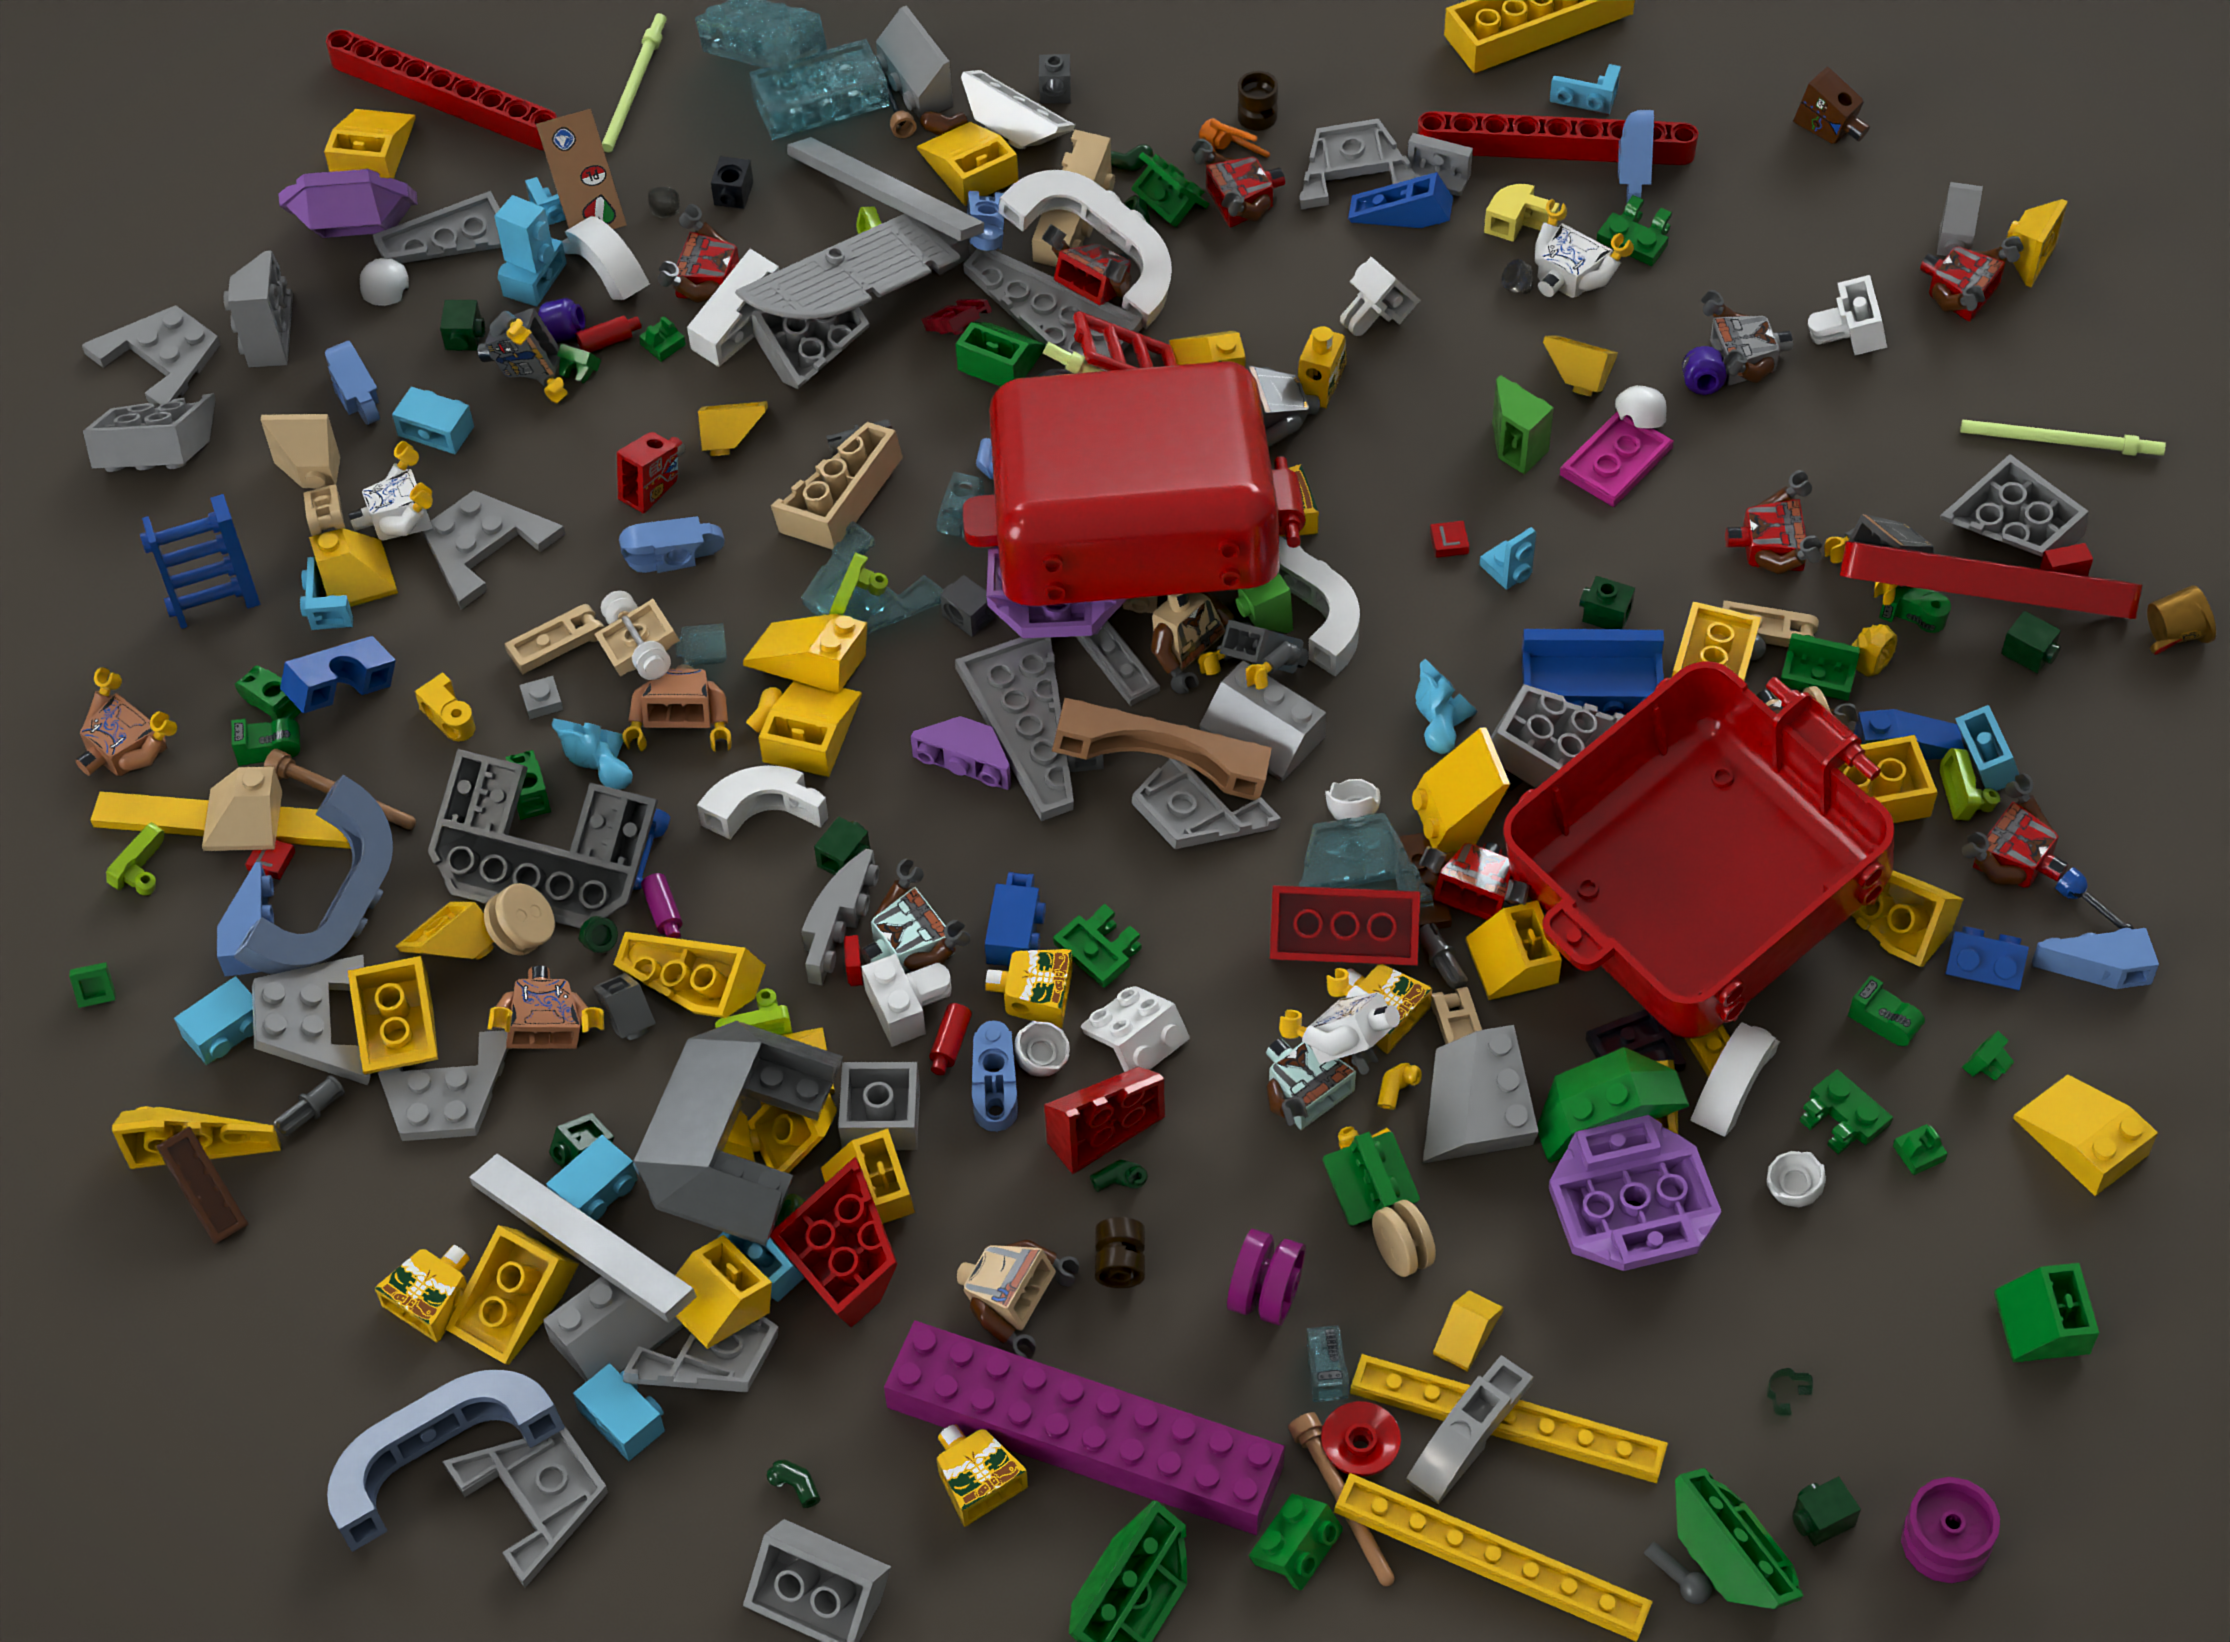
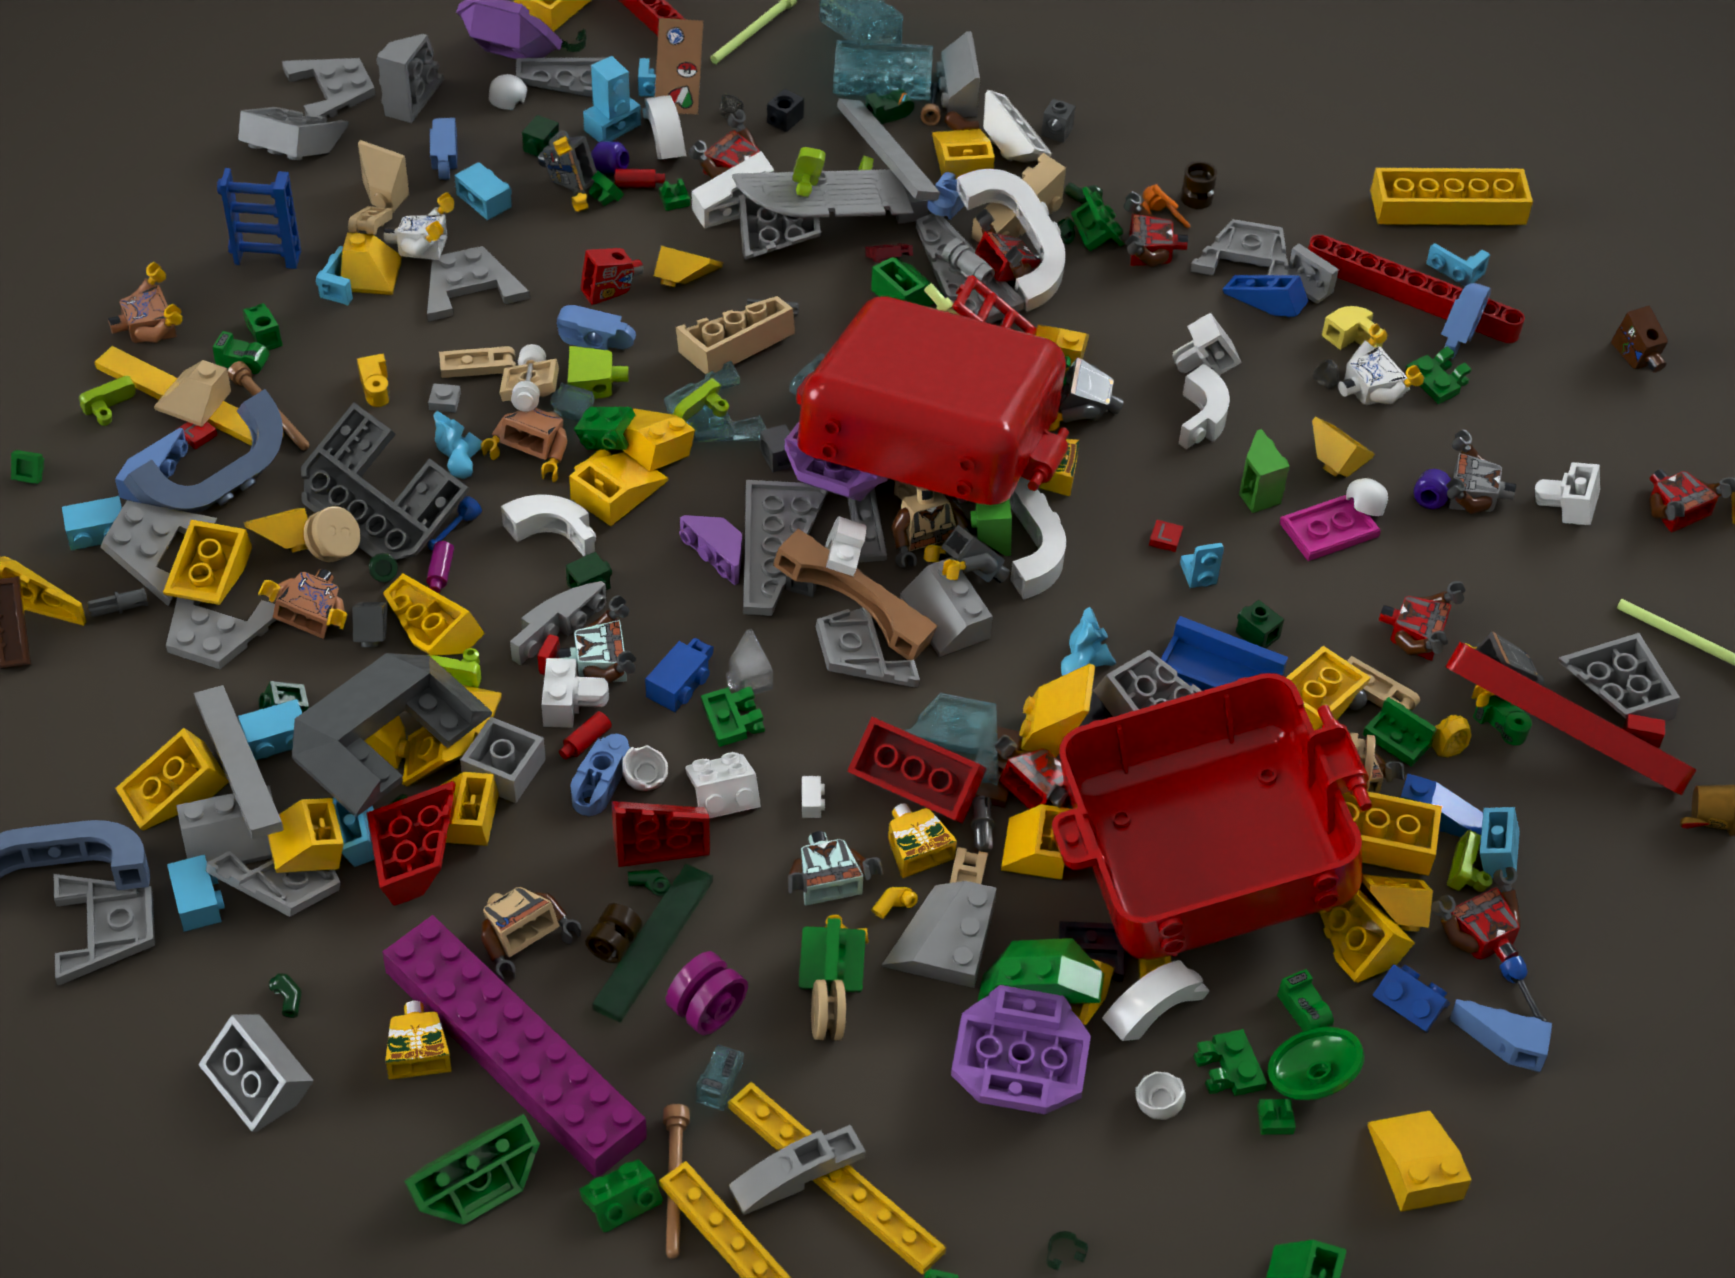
camera: 20 degrees right, 5 degrees down
blue arch [280,636,396,714] -> none
torso [375,1245,470,1343] -> none
green leg [506,750,551,820] -> none
torso [985,949,1073,1028] -> none
white torso [1279,968,1400,1064] -> none
yellow torso [1298,326,1346,409] -> none
red dish [1321,1401,1401,1476] -> none
white hair [1325,779,1381,824] -> none
yellow slope [1433,1290,1504,1372] -> none
light grey slope [1937,182,1983,256] -> none
green tile [1962,1030,2014,1080] -> none
dark green brick [2001,611,2061,674] -> none
none -> clear green piece [558,29,586,52]
none -> lime torso [568,346,629,402]
none -> green bracket [573,407,636,450]
none -> clear green tile [592,864,713,1023]
none -> clear slope [726,629,773,695]
none -> lime piece [792,147,826,197]
none -> white piece [801,776,825,818]
none -> white arch [825,516,867,576]
none -> dark green leg [865,89,914,125]
none -> light grey axle [942,238,995,285]
none -> white arch [1179,364,1230,450]
none -> green dish [1268,1027,1365,1100]
none -> yellow slope [1362,874,1433,932]

